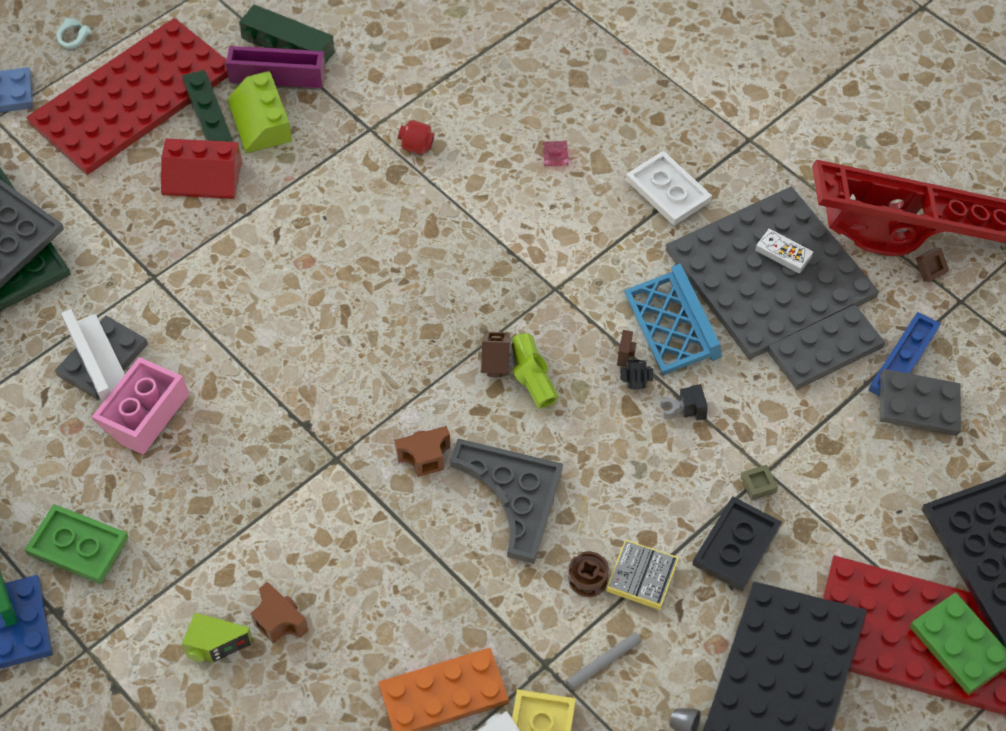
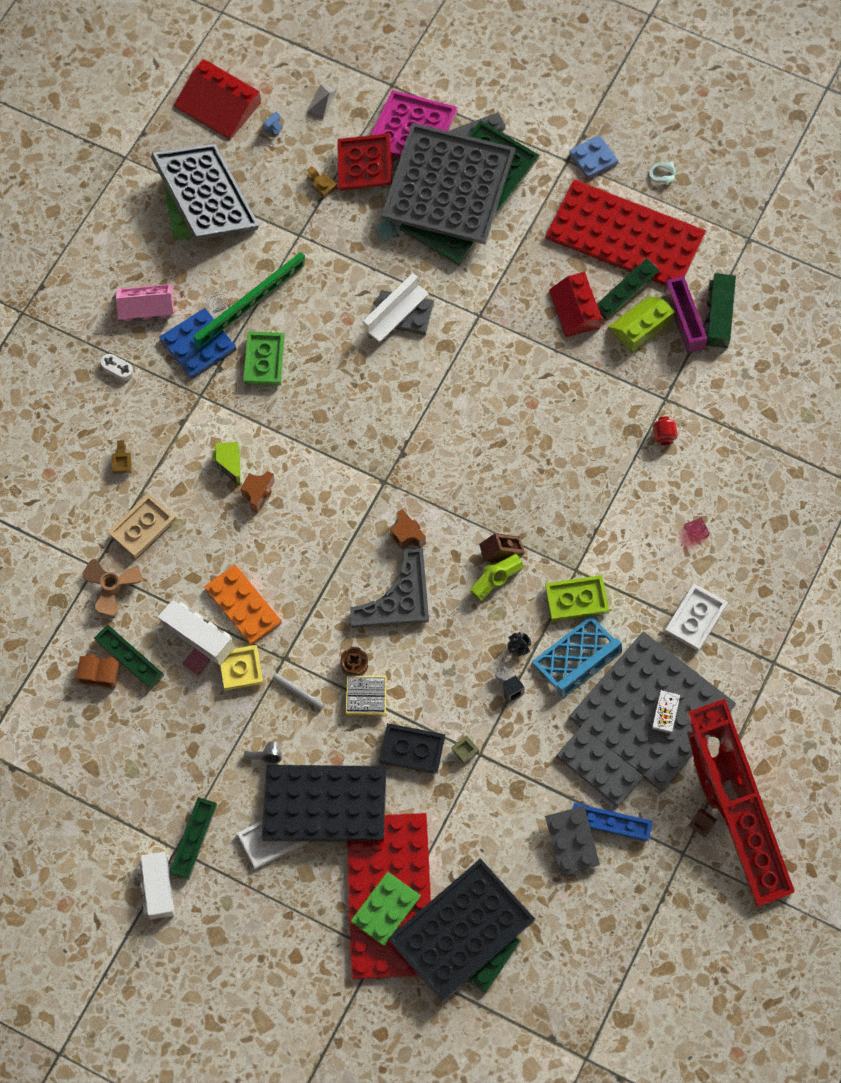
camera: 70 degrees right, 10 degrees up
bright pink slope [92,357,189,455] -> none
reddish brown plate [617,330,637,367] -> none
none -> lime plate [545,575,609,622]

